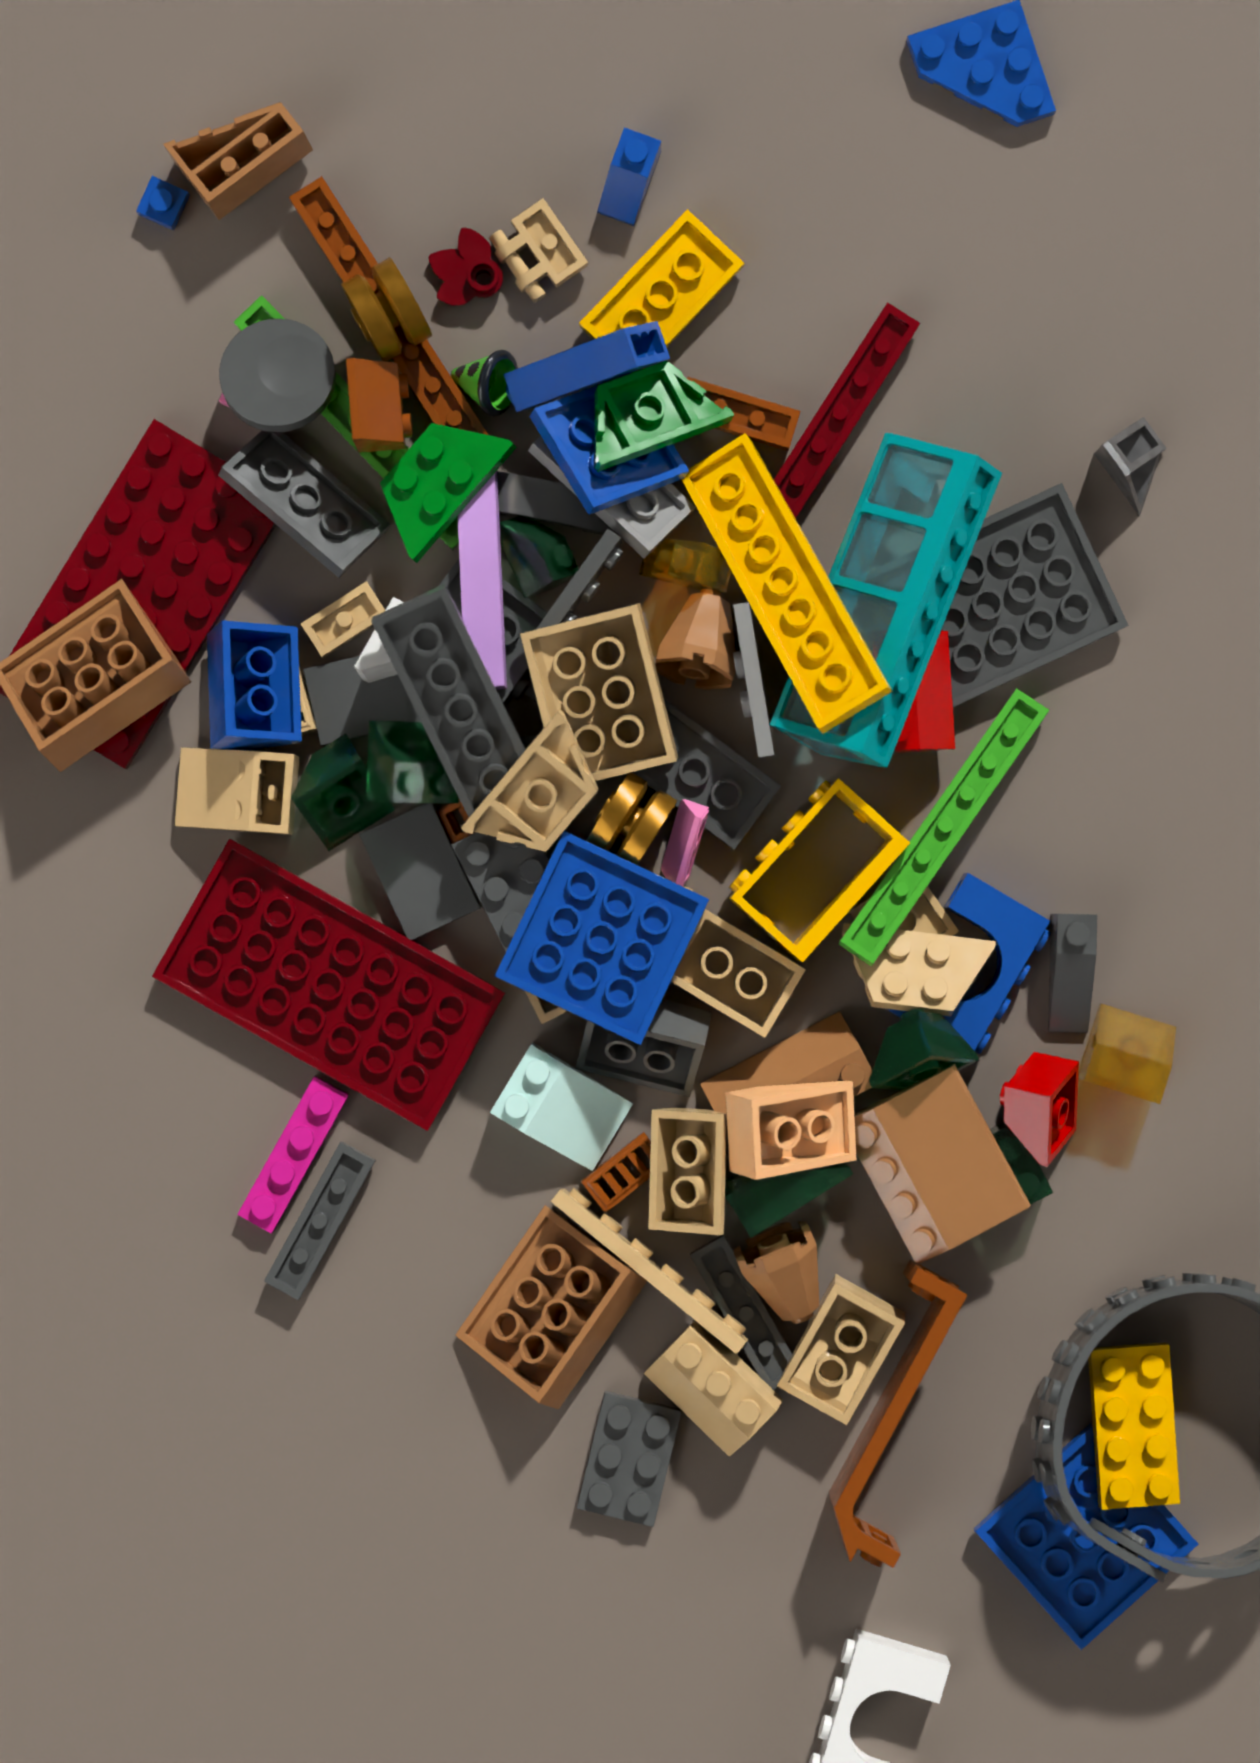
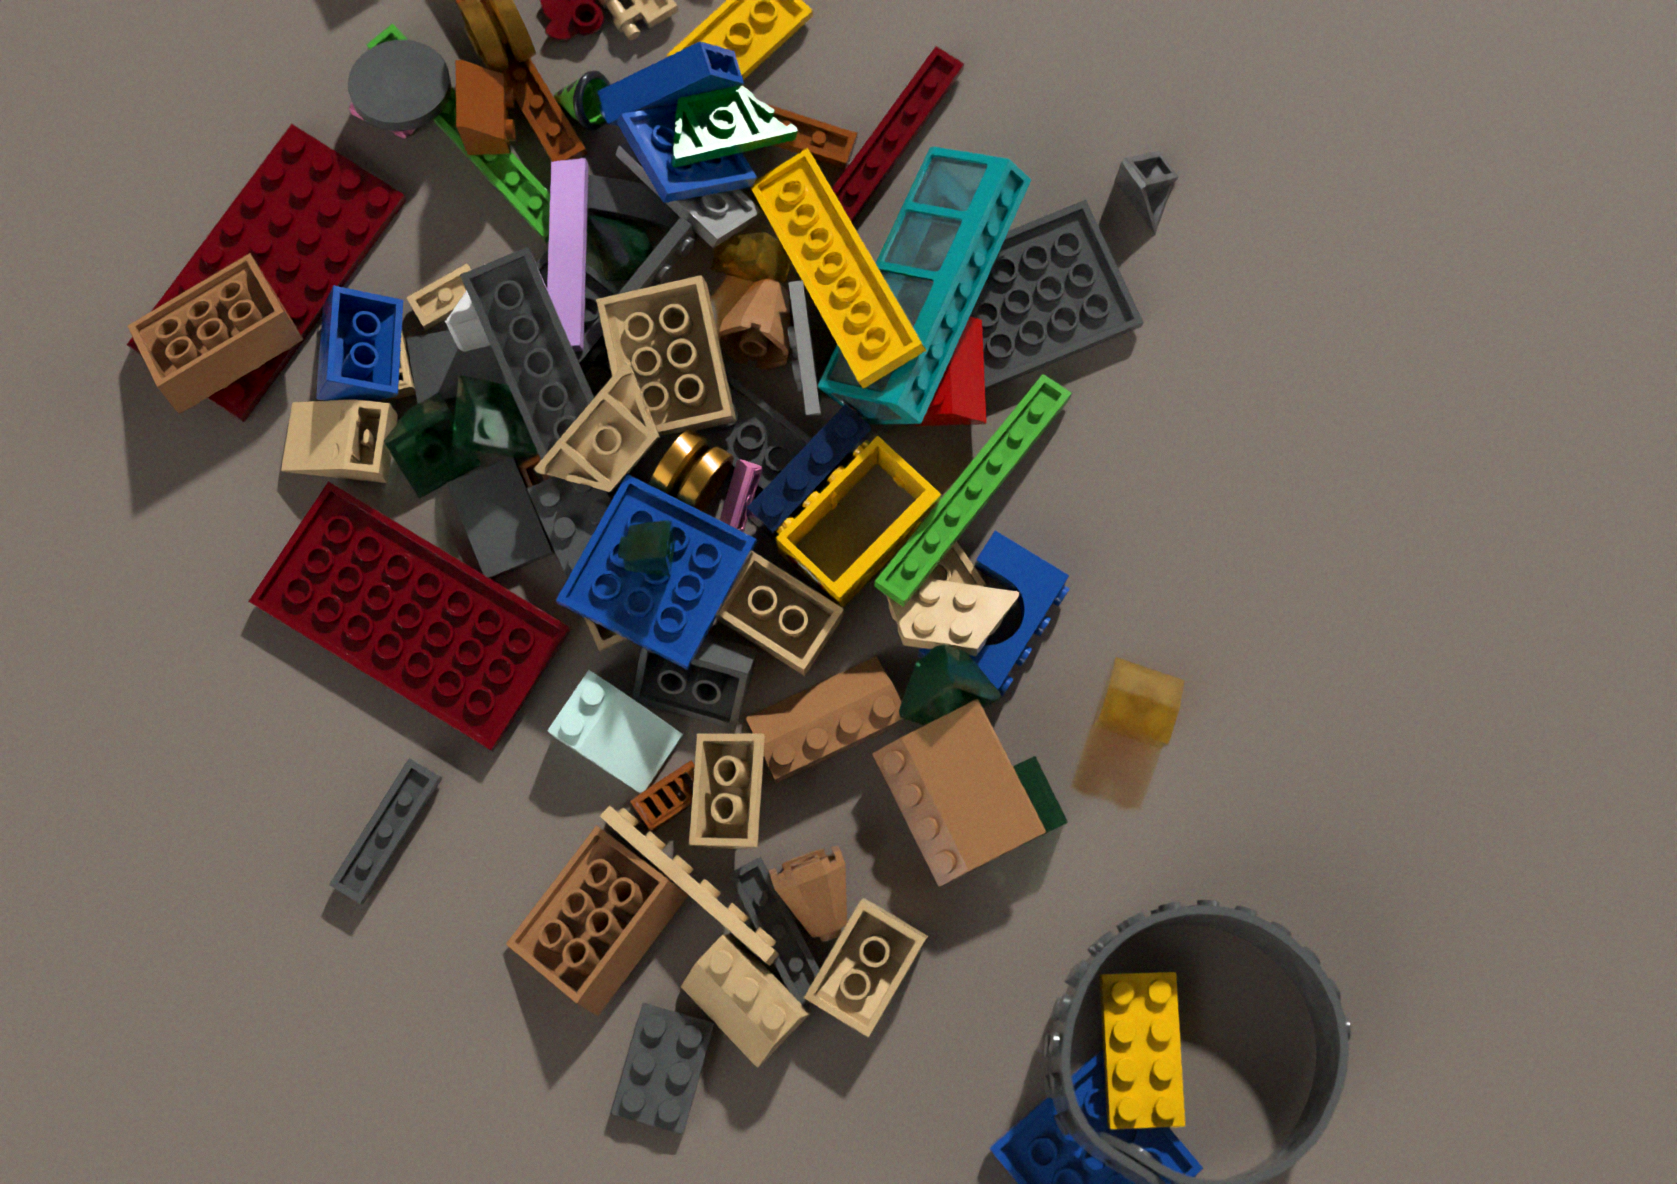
camera: 10 degrees right, 10 degrees down
dark grey plate [218,430,390,578] -> none
dark pink plate [237,1075,350,1234] -> none
green wing [380,423,516,563] -> none
light nougat slope [725,1081,857,1180] -> none
clear green slope [725,1163,854,1238] -> none
dark orange panel [828,1259,967,1568] -> none
red slope [1000,1052,1079,1167] -> none
dark grey slope [1048,914,1097,1033] -> none
none -> clear green slope [618,520,676,577]
none -> dark blue brick [746,404,872,540]

